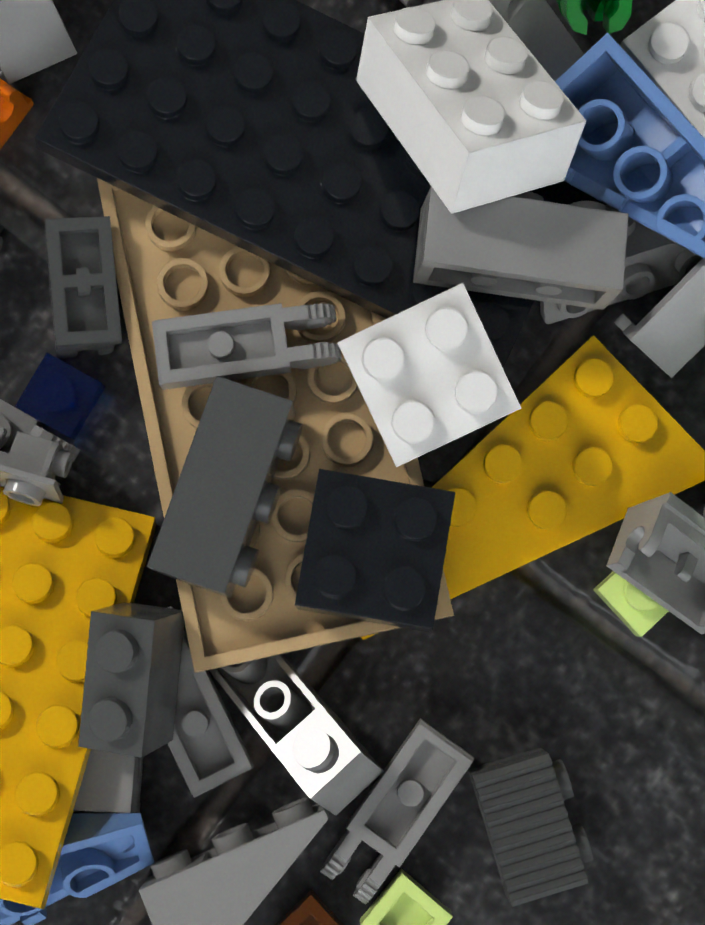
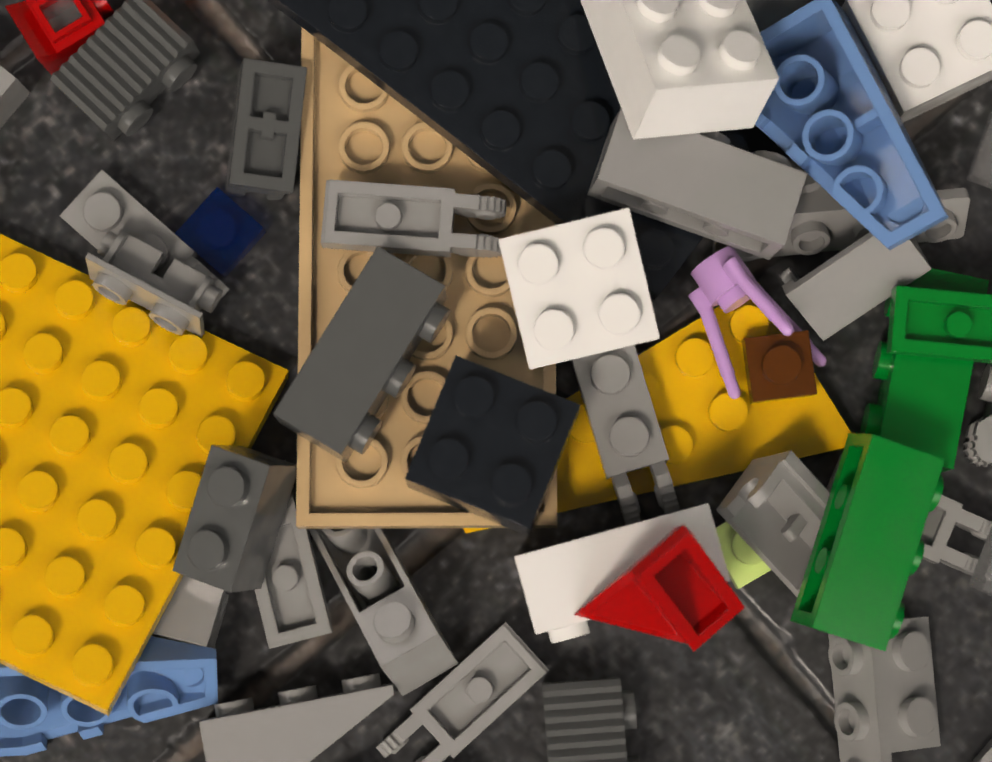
camera: 20 degrees right, 0 degrees up
none -> white brick [514,503,731,643]
none -> light grey hinge [571,345,679,526]
none -> red slope [574,525,745,651]
none -> lavender plant [688,246,827,399]
none -> reddish brown plate [742,330,817,404]

